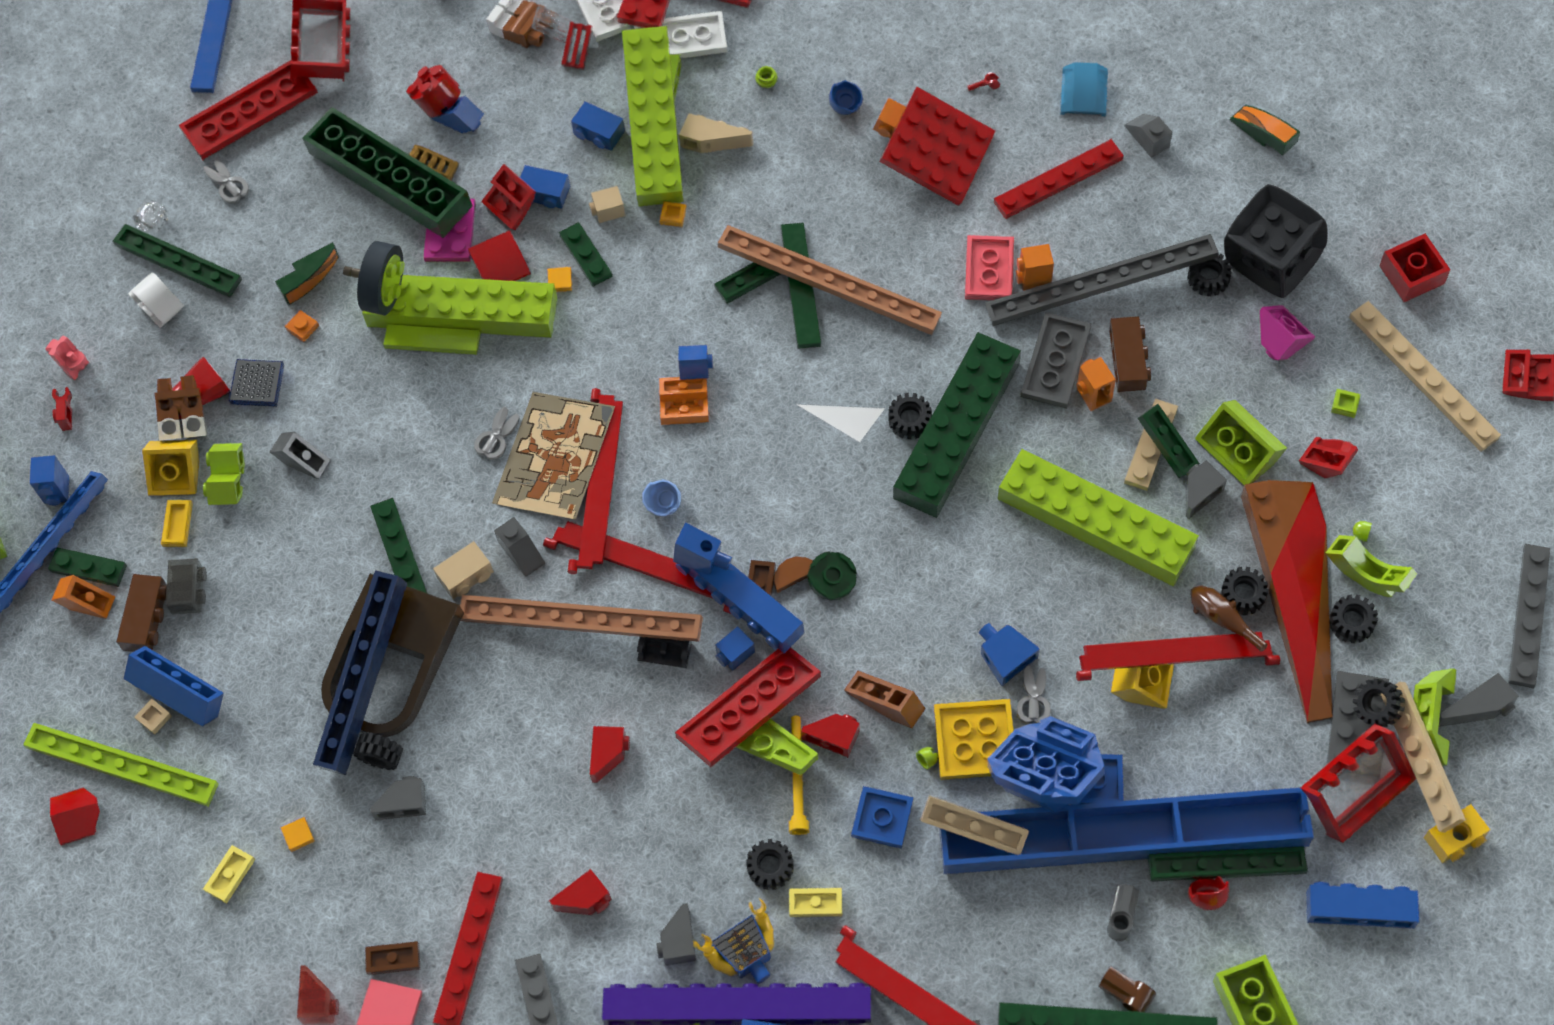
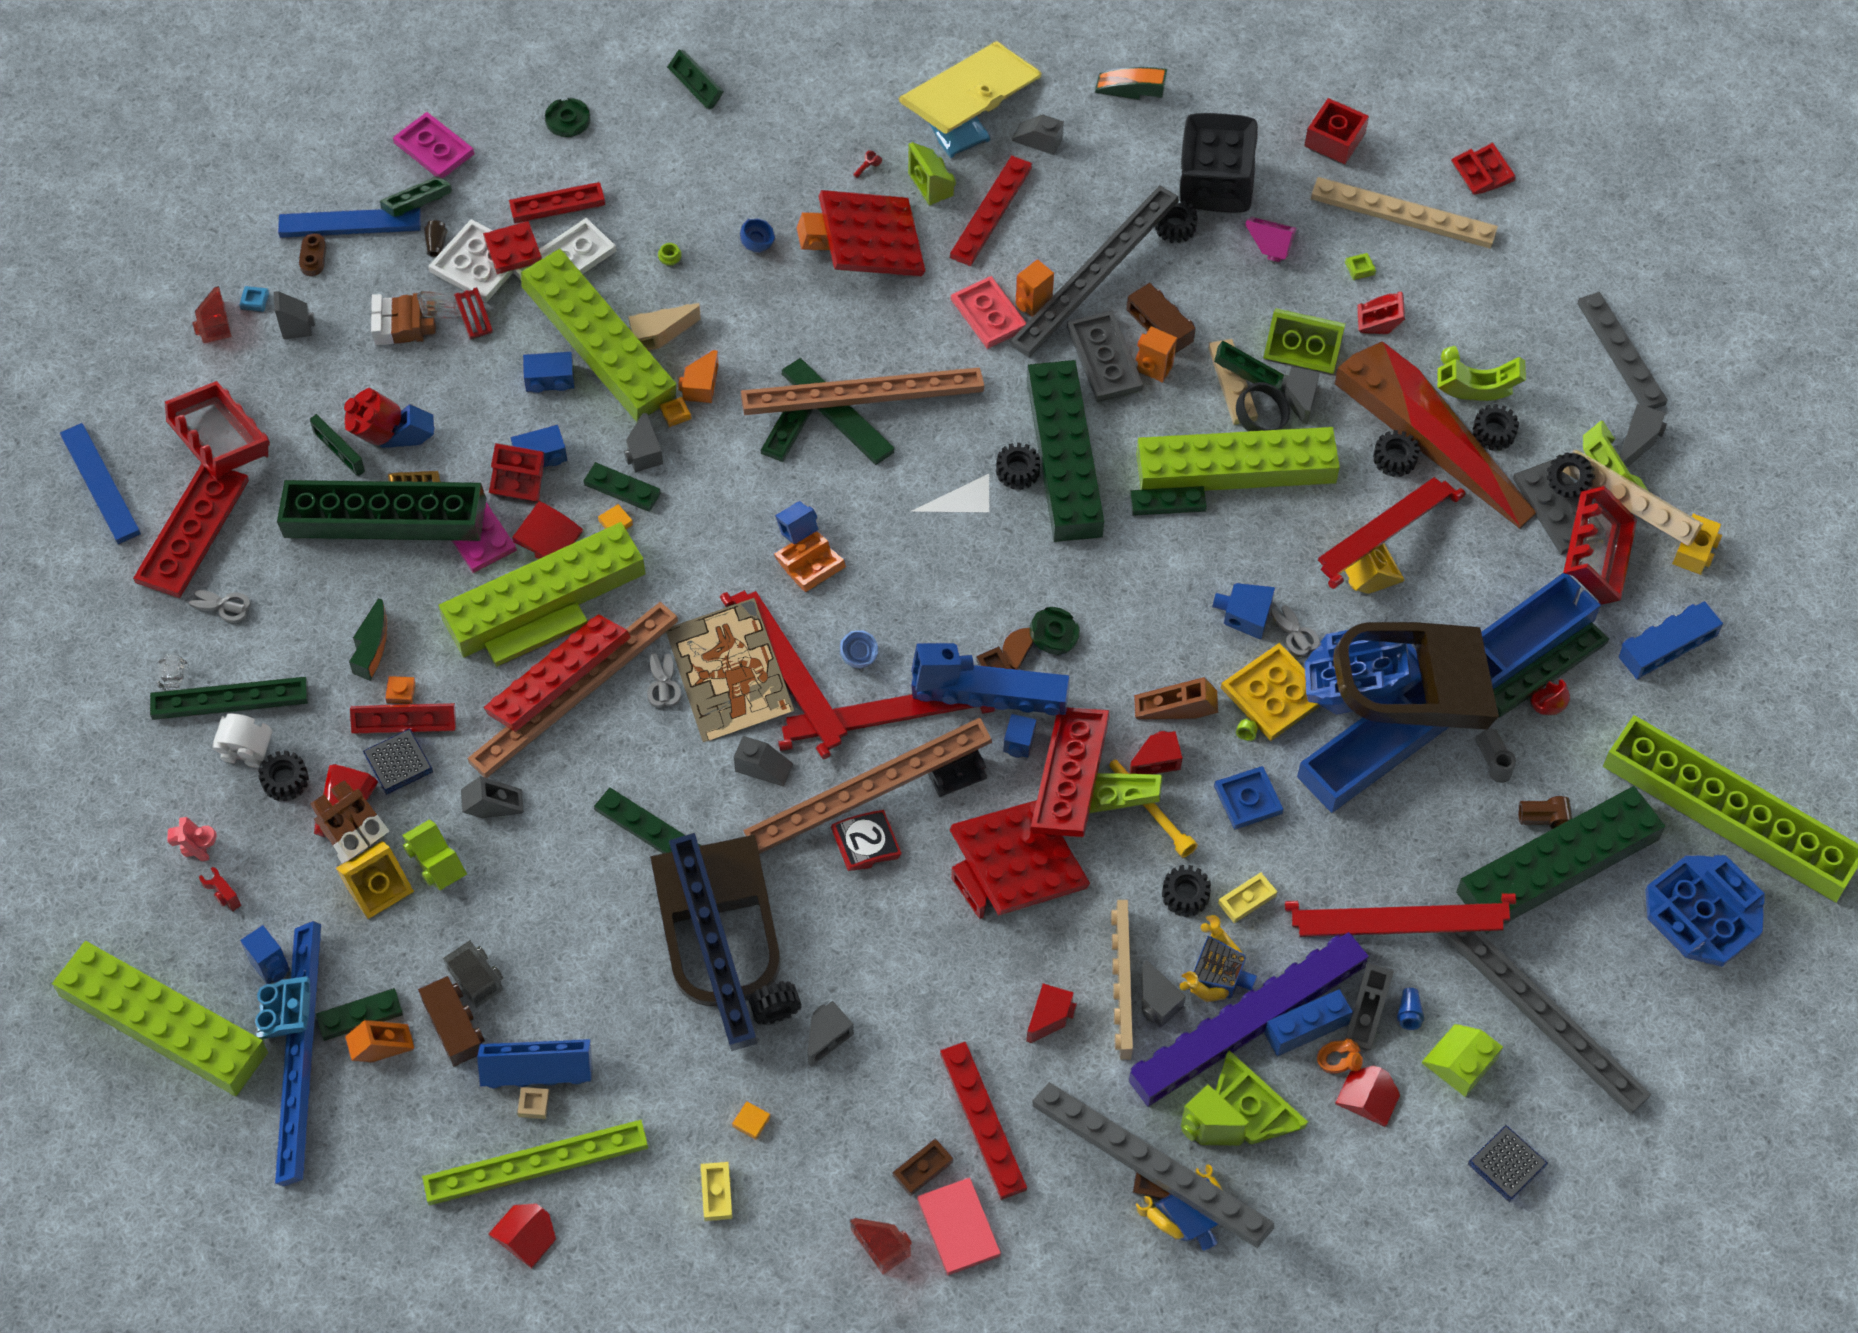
camera: 40 degrees left, 5 degrees down
yellow tile [161,500,193,547] -> none
black wheel [343,241,405,315] -> none
tan brick [433,541,494,599] -> none
tan brick [589,186,625,223] -> none
tan plate [920,795,1029,855] -> none
reddish brown piece [1190,585,1268,652] -> none
none -> dark azure slope [255,977,310,1041]
none -> black tyre [258,750,309,801]
none -> dark green tile [310,414,365,476]
none -> red plate [350,703,456,734]
none -> nougat plate [468,602,678,778]
none -> red plate [483,614,631,732]
none -> dark grey slope [624,413,663,472]
none -> orange slope [678,350,719,403]
none -> slope [831,810,902,871]
none -> light yellow door [899,41,1042,134]
none -> lime slope [908,142,956,206]
none -> red plate [950,800,1090,916]
none -> tan plate [1111,900,1133,1060]
none -> dark green plate [1130,486,1207,516]
none -> black tyre [1236,382,1290,431]
none -> dark brown window [1333,622,1499,730]

